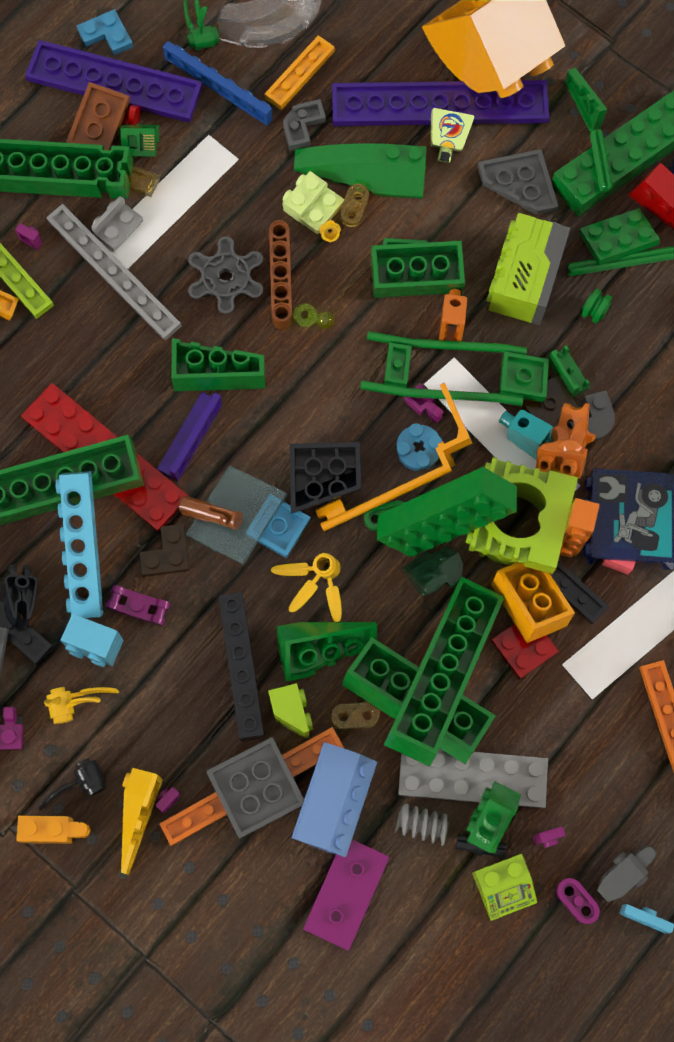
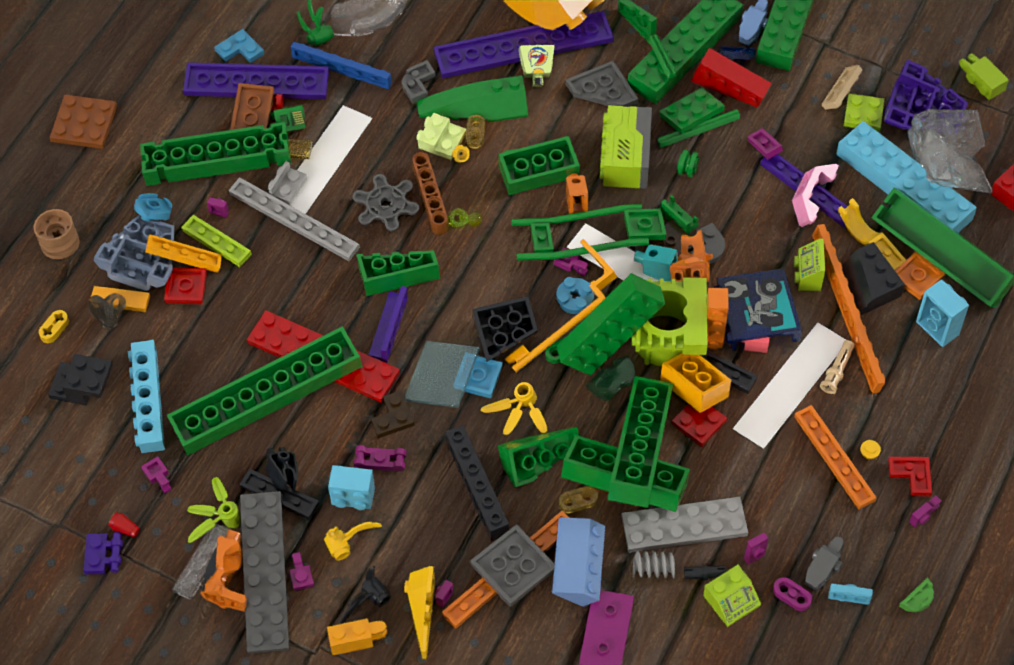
camera: 10 degrees left, 15 degrees down
medium azure brick [56,471,103,618] -> none
dark orange piece [179,496,243,530] -> none
light orange plate [264,35,335,110] -> none
lime slope [268,683,313,739] -> none
green hinge [466,781,521,853] -> none

